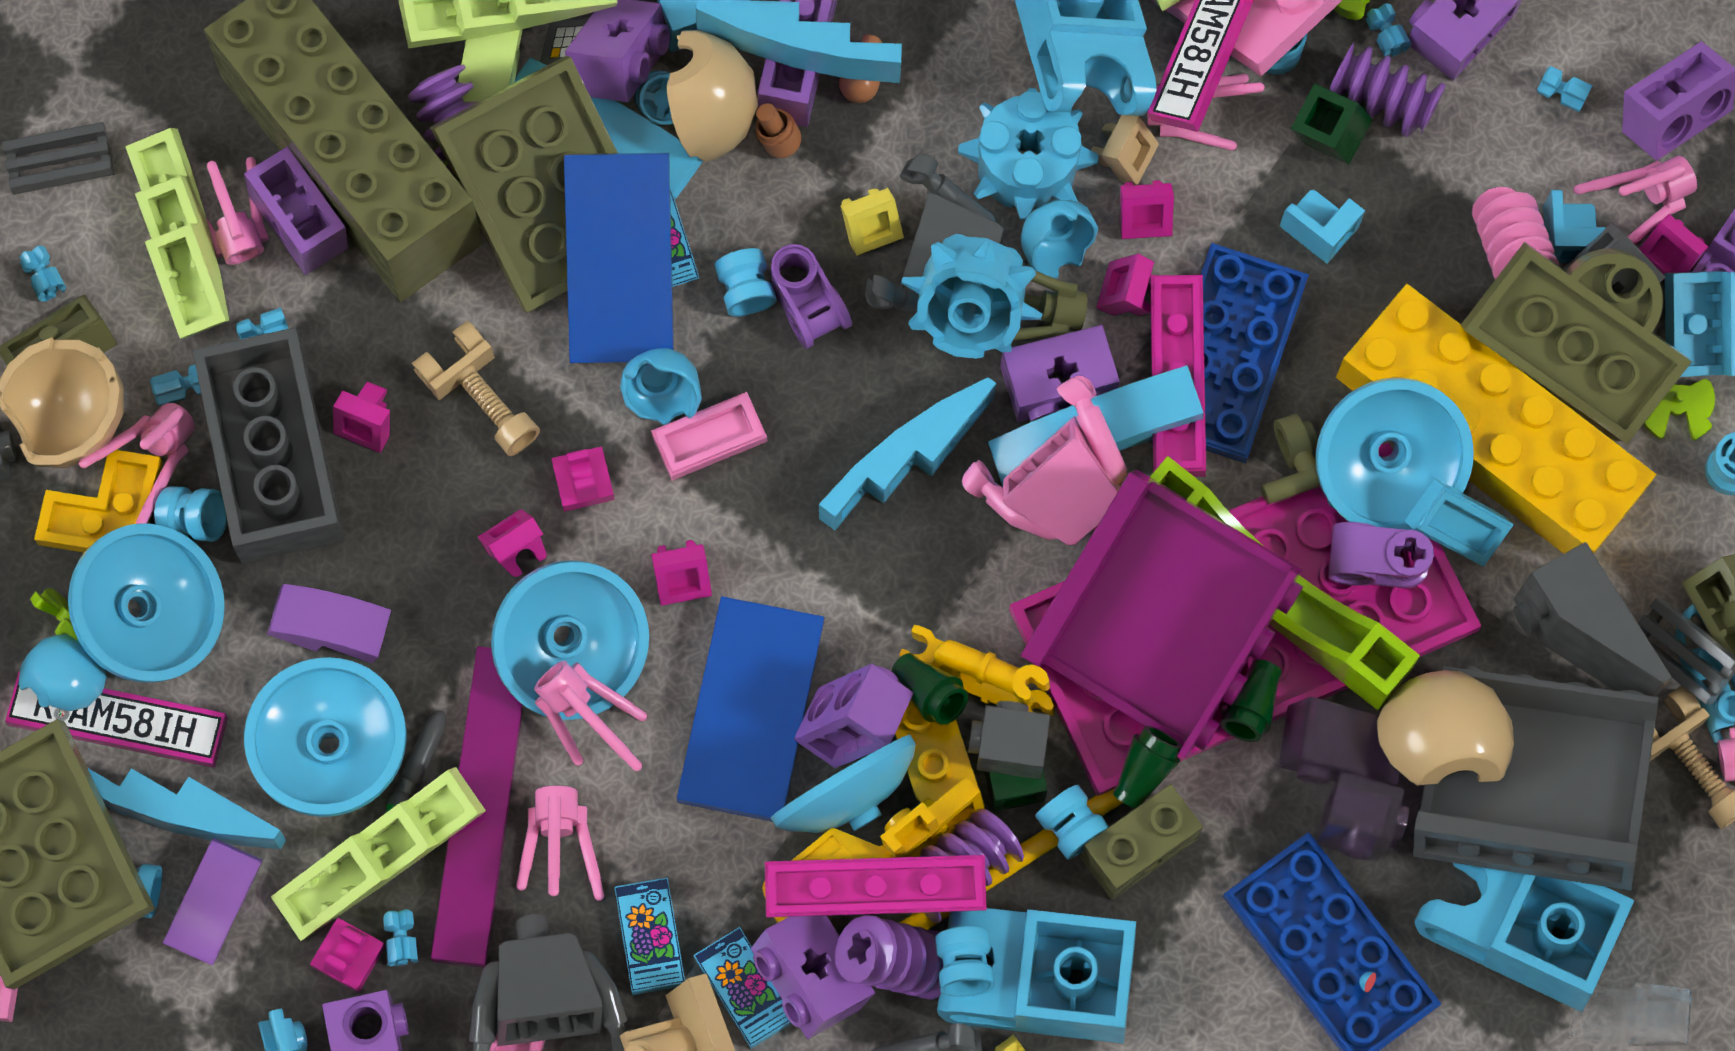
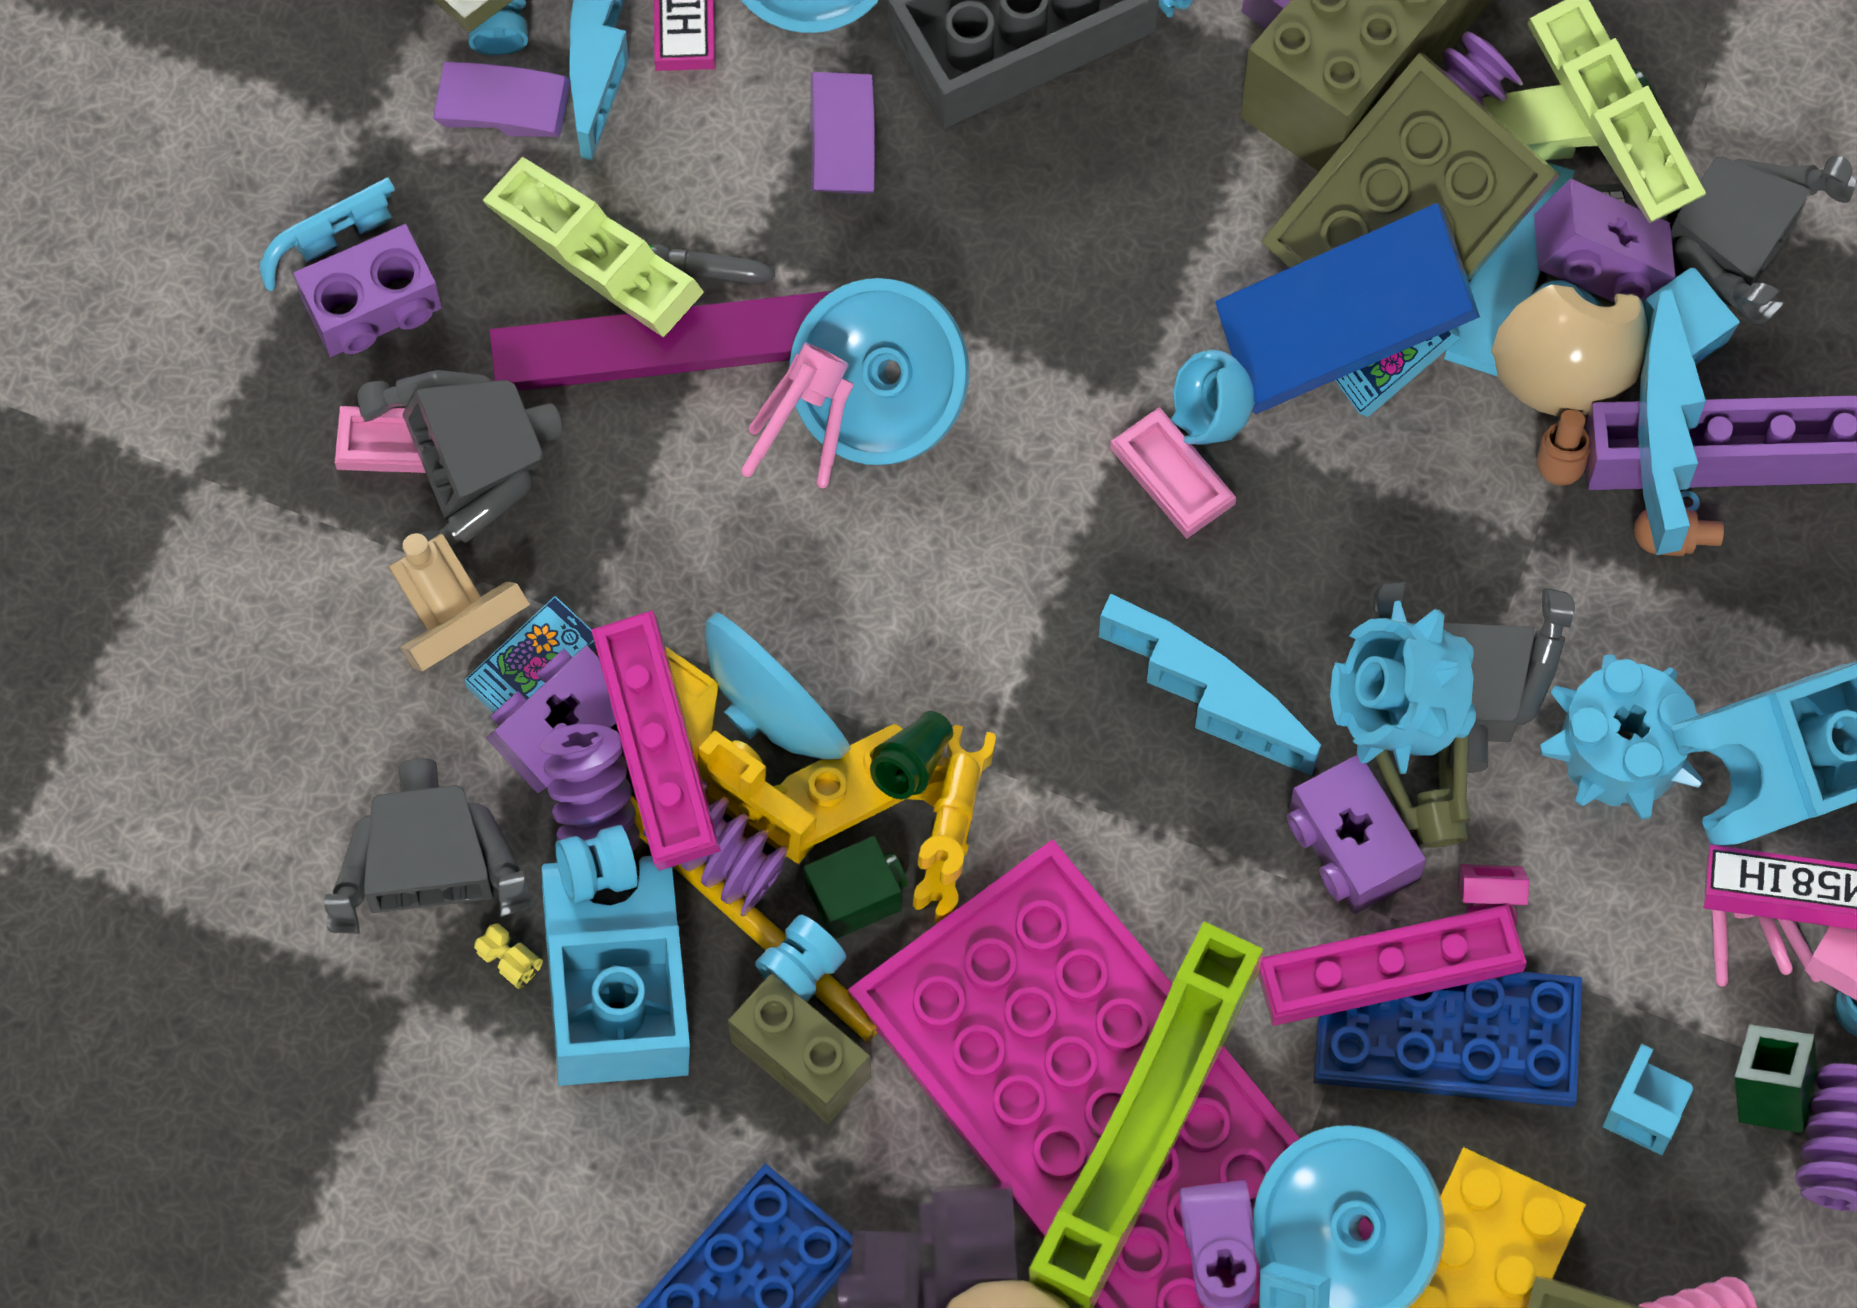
camera: 80 degrees right, 5 degrees down
medium azure dish [244,657,407,817] -> none
dark pink tile [310,917,386,993] -> none
dark pink tile [333,382,390,453] -> none
medium azure piece [383,909,419,966] -> none
tan bar [411,321,540,456] -> none
dark pink tile [477,509,546,577] -> none
bright pink plant [516,786,605,901] -> none
dark pink tile [551,446,615,512] -> none
tile [615,878,685,995] -> none
dark pink tile [651,540,712,606] -> none
blue tile [677,596,825,822] -> none
medium azure wheel [714,248,777,317] -> none
medium lavender piece [770,244,852,350] -> none
medium lavender brick [794,663,914,768] -> none
light yellow tile [841,188,904,256] -> none
bright pink torso [962,376,1127,545] -> none
dark grey brick [968,701,1050,779] -> none
medium azure slope [988,365,1204,487] -> none
medium azure hair [1020,200,1098,279] -> none
magenta panel [1020,469,1303,758] -> none
tan tile [1091,115,1159,185] -> none
dark green cone [1113,725,1182,809] -> none
dark pink tile [1119,180,1174,239] -> none
dark green cone [1220,659,1282,742] -> none
olive plate [1261,413,1321,505] -> none

